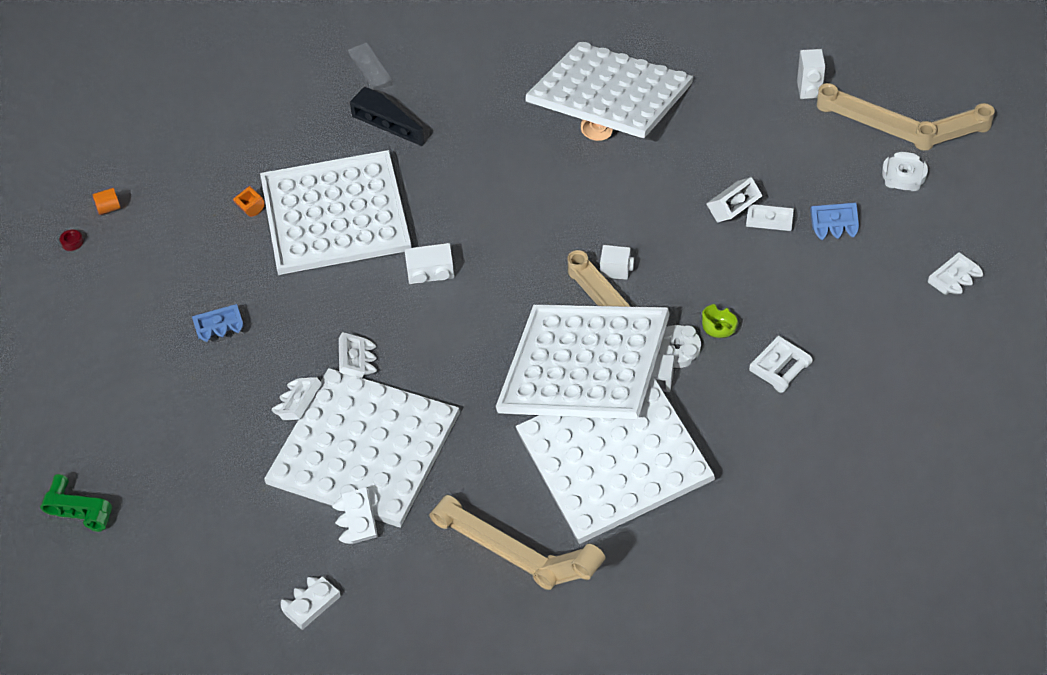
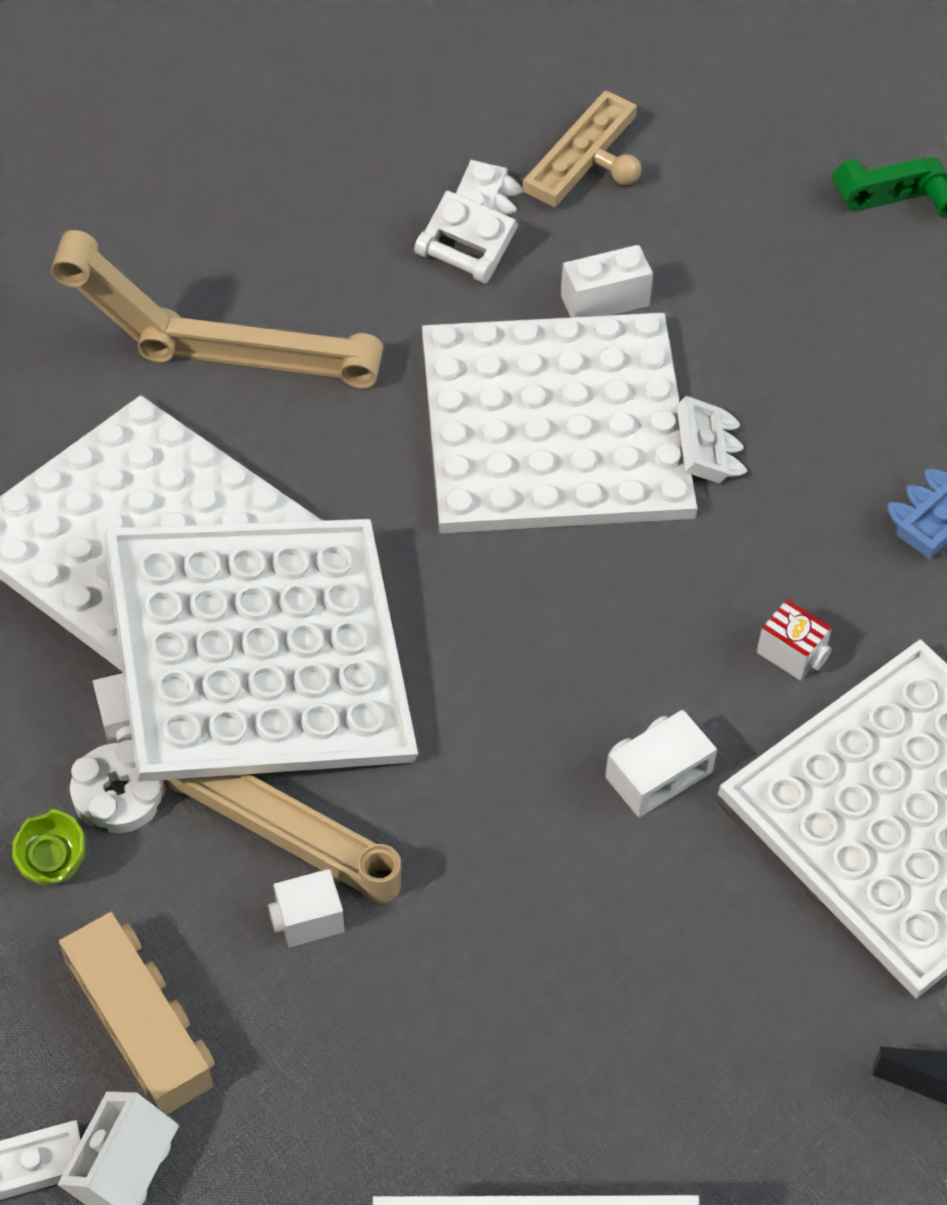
camera: 150 degrees right, 5 degrees up
white plate [332,487,378,544] -> none
white plate [339,332,377,378] -> none
none -> tan brick [59,911,215,1115]
none -> white plate [414,190,518,284]
none -> tan plate [523,90,642,207]
none -> white brick [561,245,653,318]
none -> white brick [757,599,832,681]

